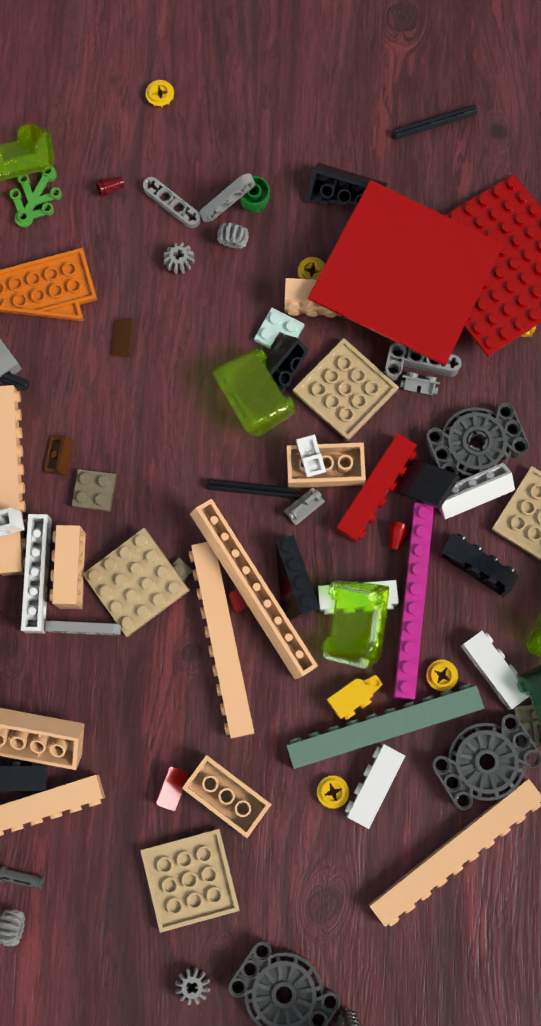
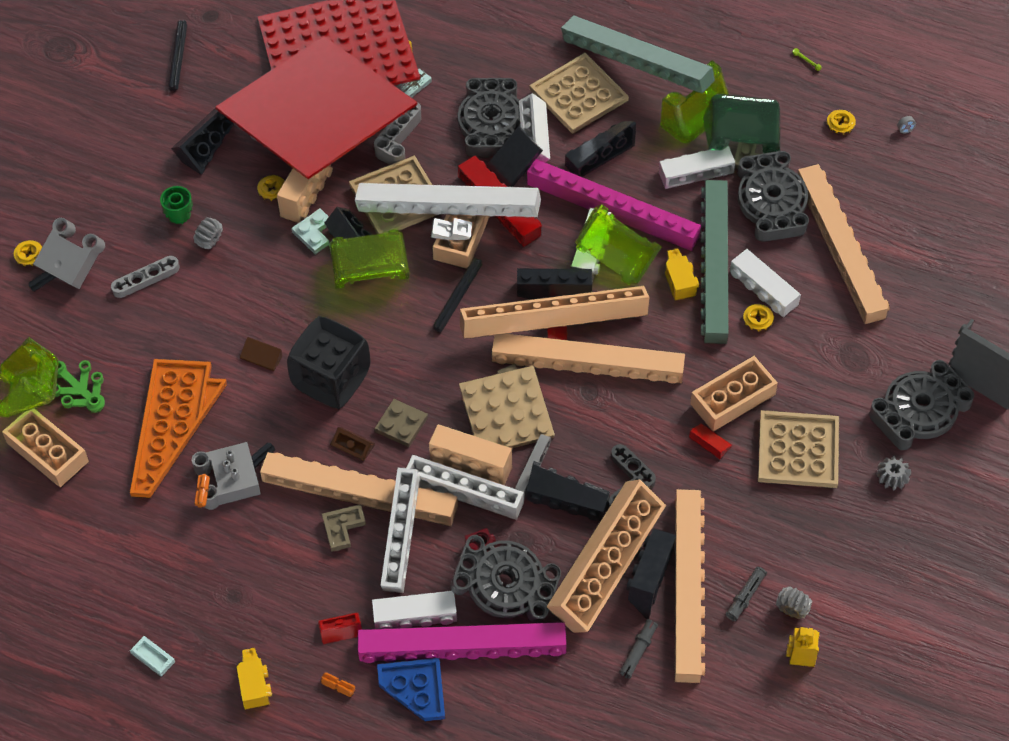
camera: 70 degrees left, 20 degrees down
dark red cone [96,176,124,197] -> none
light grey gear [164,242,195,274] -> none
light grey beam [199,174,255,222] -> none
light grey hinge [284,487,325,526] -> none
red cone [389,521,409,550] -> none
light grey hinge [400,371,440,396] -> none
yellow gear [426,660,458,692] -> none
none -> light grey piece [28,218,105,292]
none -> black piece [287,316,371,409]
none -> white brick [355,183,541,217]
none -> light aqua tile [397,69,432,98]
none -> black wedge [527,461,610,521]
none -> dark grey beam [608,444,656,508]

